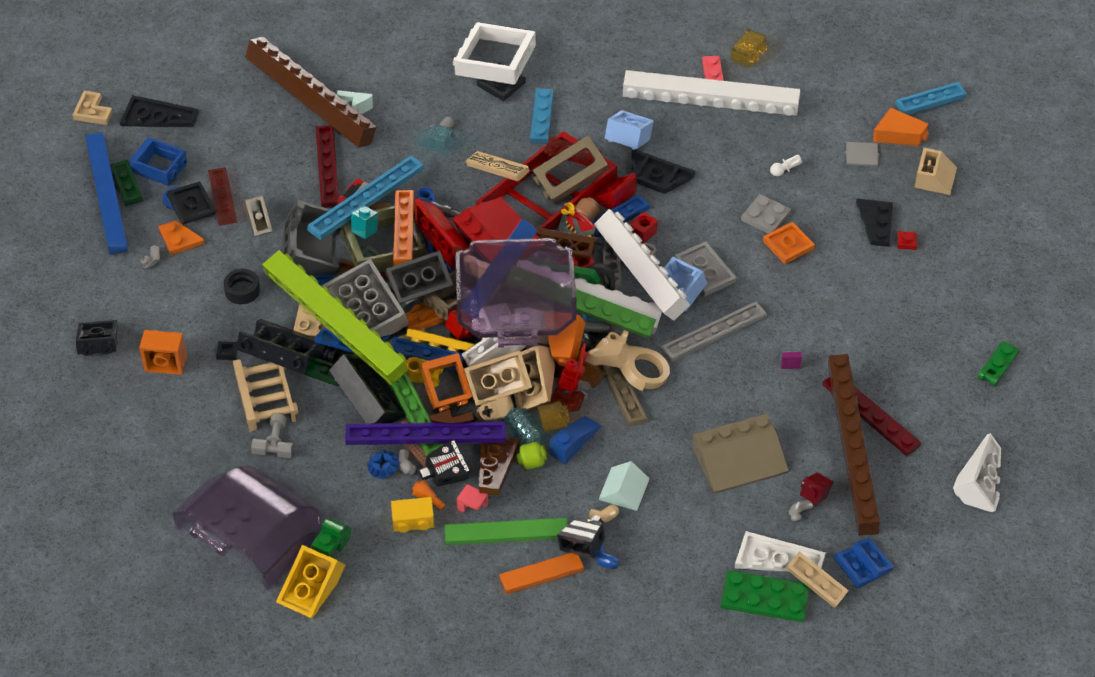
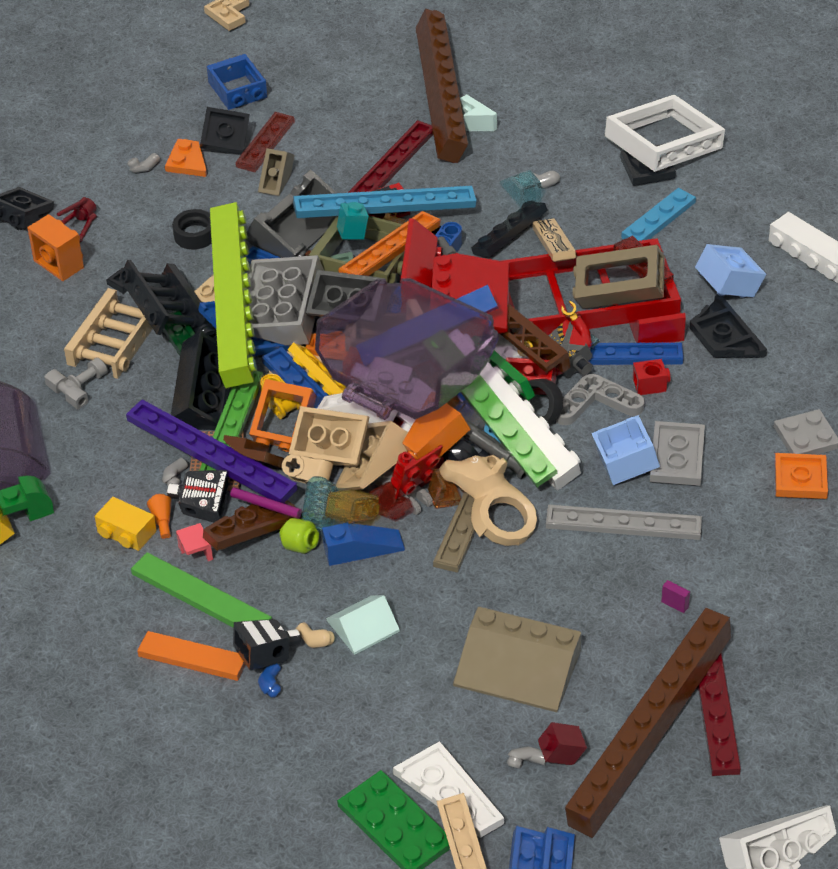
camera: 40 degrees right, 5 degrees down
blue beam [85,132,128,254] -> none
dark green plate [110,159,143,206] -> none
black wing [120,95,199,127] -> none
blue gear [367,449,399,479] -> none
medium nougat head [574,197,600,222] -> none
white brick [594,209,690,320] -> none
none -> dark red plant [57,197,97,243]
none -> magenta bar [230,487,302,519]
none -> black plate [471,200,548,257]

